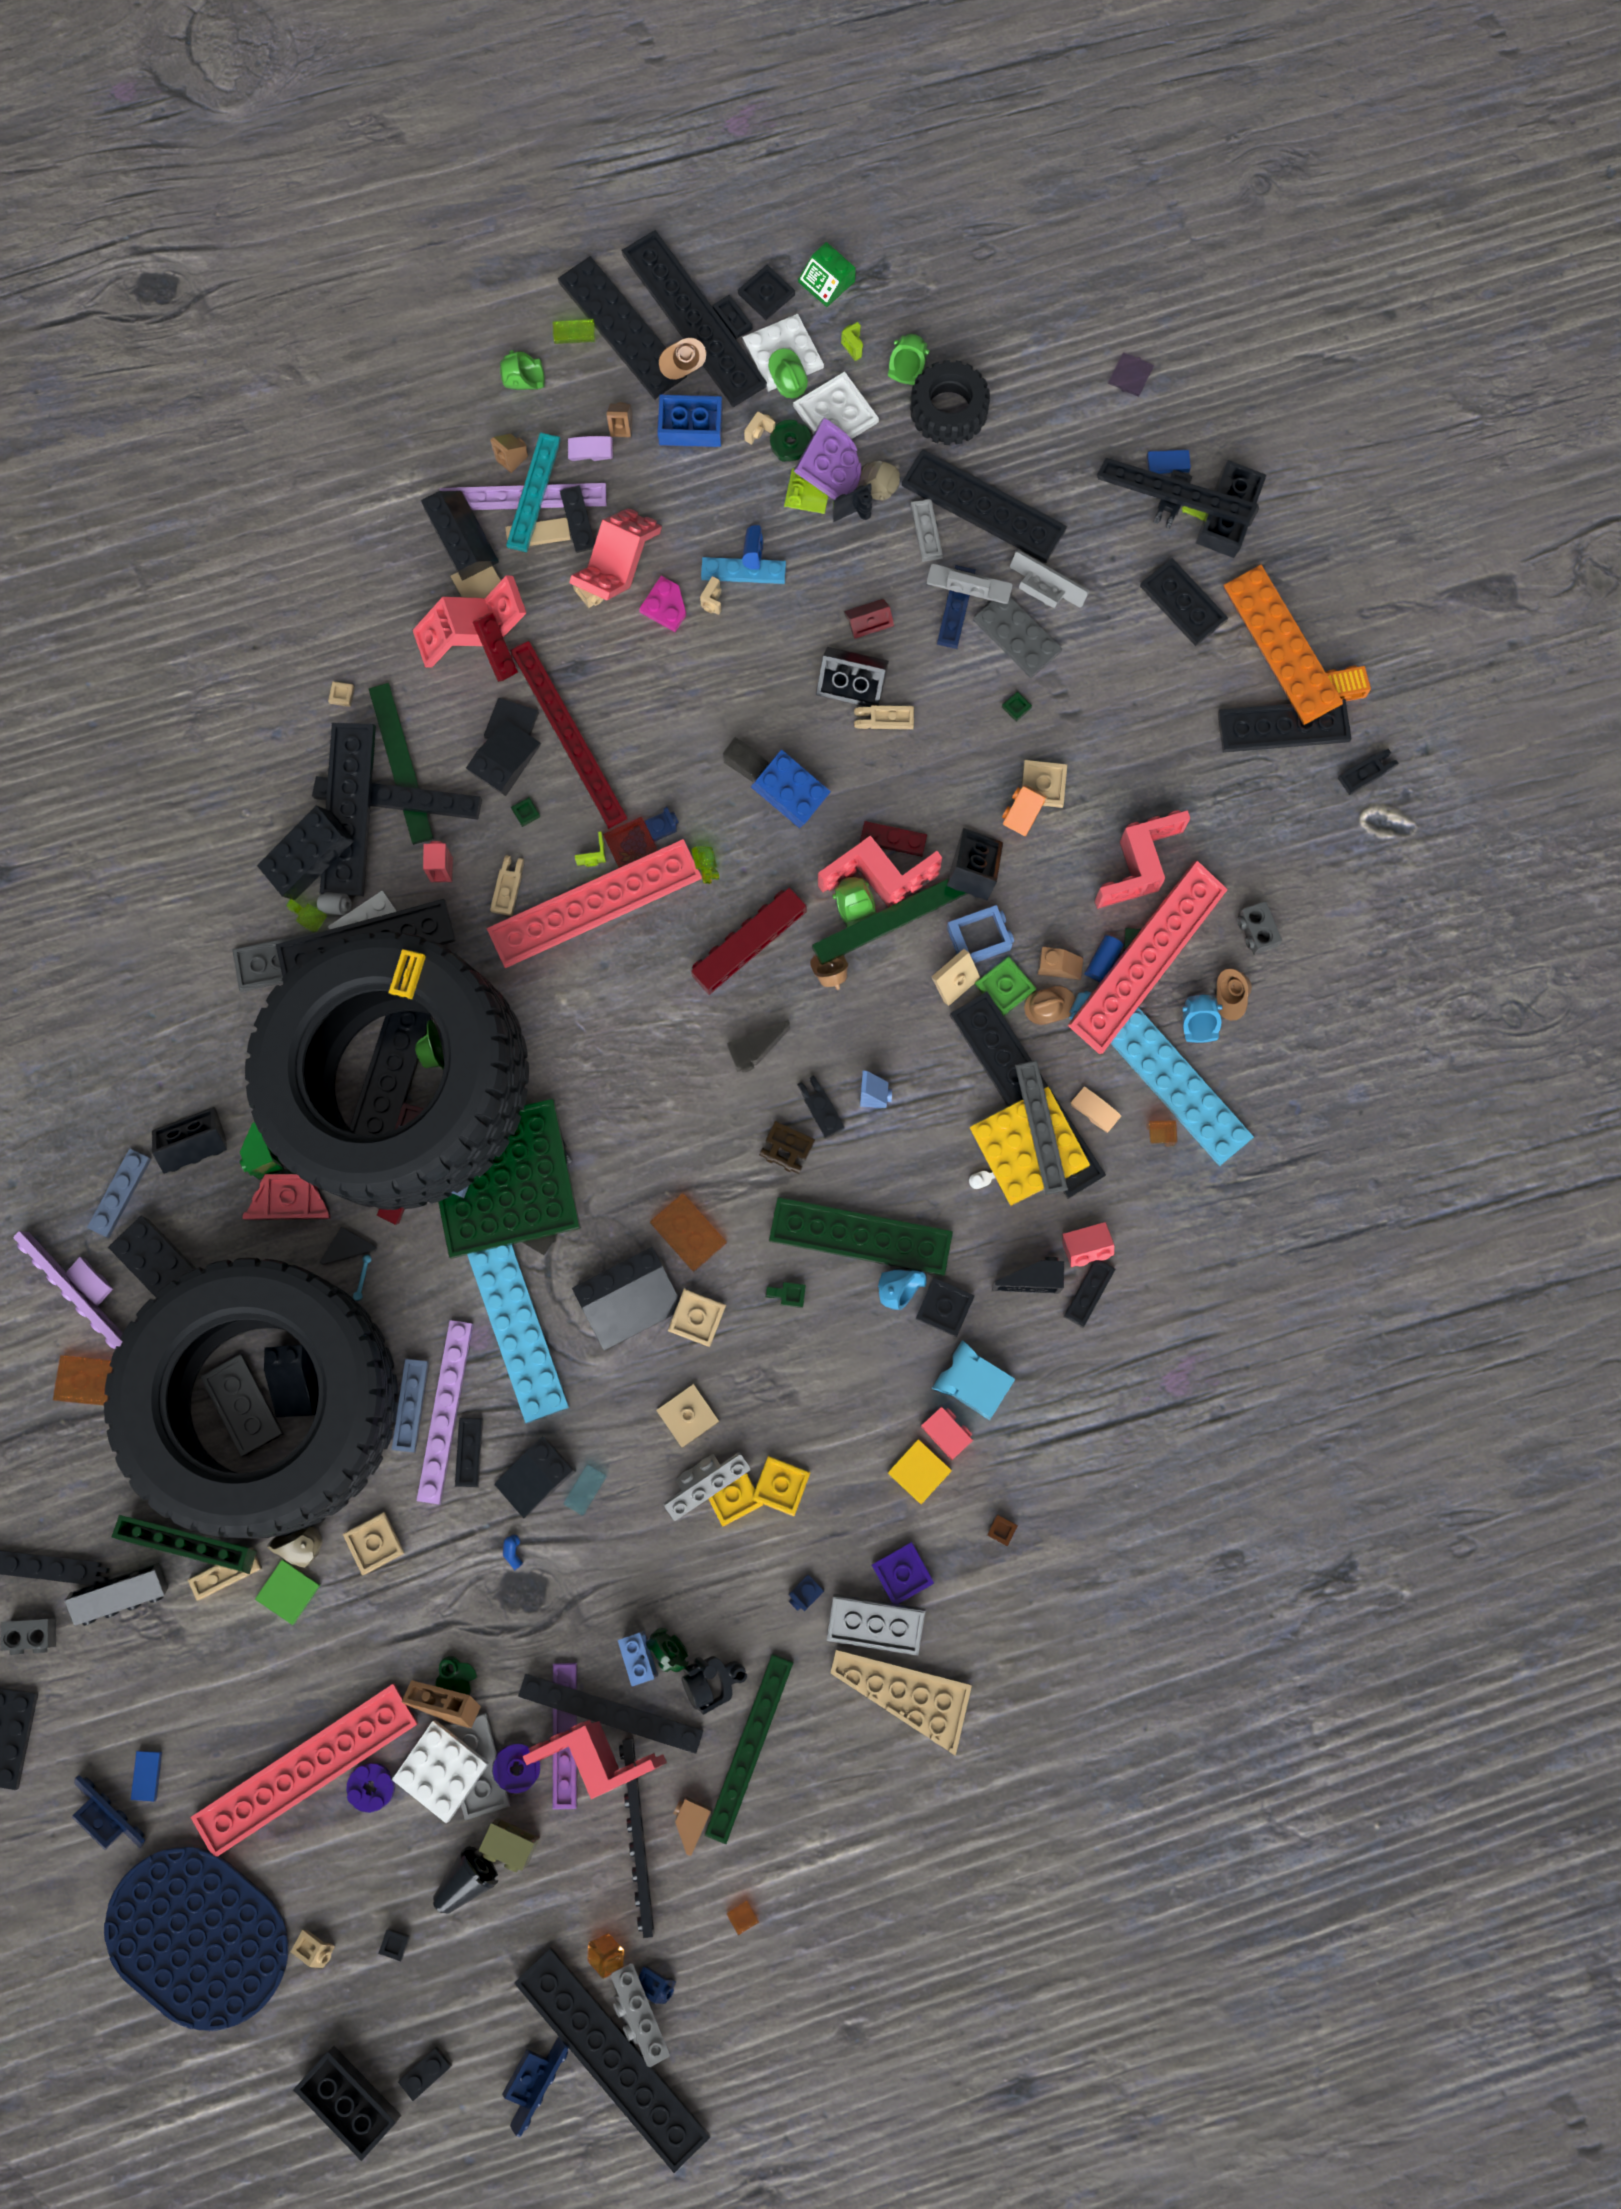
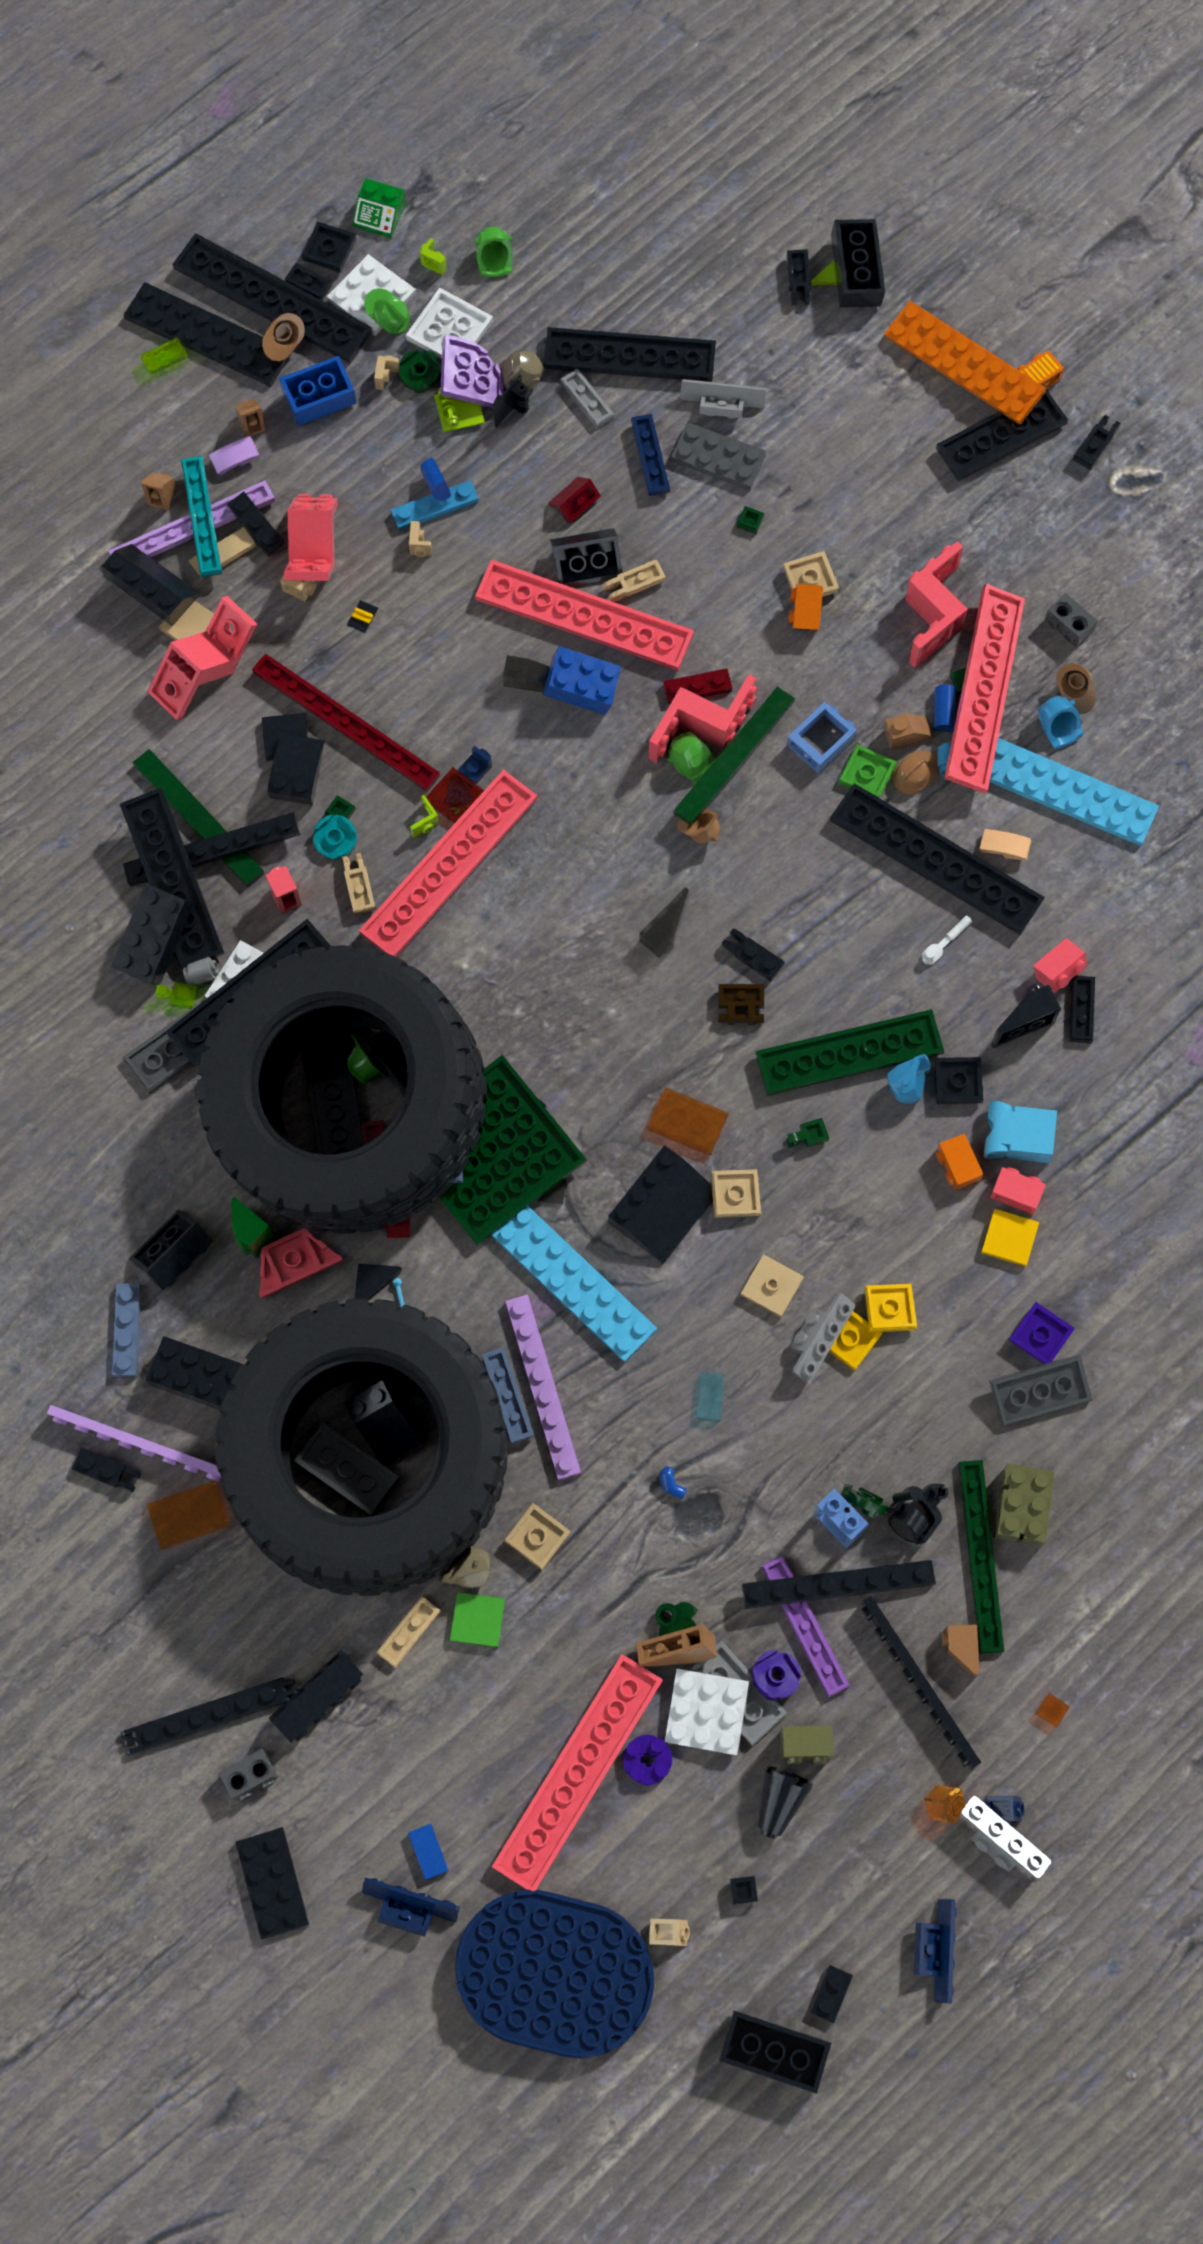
camera: 25 degrees left, 5 degrees down
lavender slope [65,1257,113,1306] -> none
dark green brick [111,1515,257,1574] -> none
tan tile [328,681,355,707] -> none
yellow tile [389,949,426,999] -> none
black tile [455,1418,483,1488] -> none
dark red plate [473,613,518,682] -> none
black slope [494,1436,576,1518] -> none
bright green helmet [500,350,545,390] -> none
black plate [514,1947,711,2173] -> none
coral bracket [523,1720,667,1799] -> none
dark pink plate [639,576,686,632] -> none
clear neon green plate [691,846,719,884] -> none
dark red brick [691,887,807,995] -> none
dark blue bracket [788,1575,824,1611] -> none
tan wing [830,1650,972,1756] -> none
medium blue slope [860,1071,892,1108] -> none
black tyre [910,360,990,445] -> none
light grey bracket [926,564,1013,604] -> none
tan plate [932,949,980,1006] -> none
black slope [947,828,1003,900] -> none
yellow plate [969,1087,1090,1207] -> none
reddish brown plate [986,1515,1018,1546] -> none
dark grey tile [1015,1060,1068,1195] -> none
black plate [1097,458,1259,527] -> none
clear purple piece [1108,352,1154,397] -> none
black plate [1140,558,1228,646] -> none
clear orange panel [1146,1120,1177,1147] -> none
blue tile [1147,450,1191,474] -> none
none -> black hinge [72,1448,142,1493]
none -> teal tile [313,815,358,860]
none -> black piece [347,600,378,633]
none -> coral plate [475,559,694,671]
none -> orange brick [936,1133,983,1191]
none -> olive piece [994,1463,1055,1547]

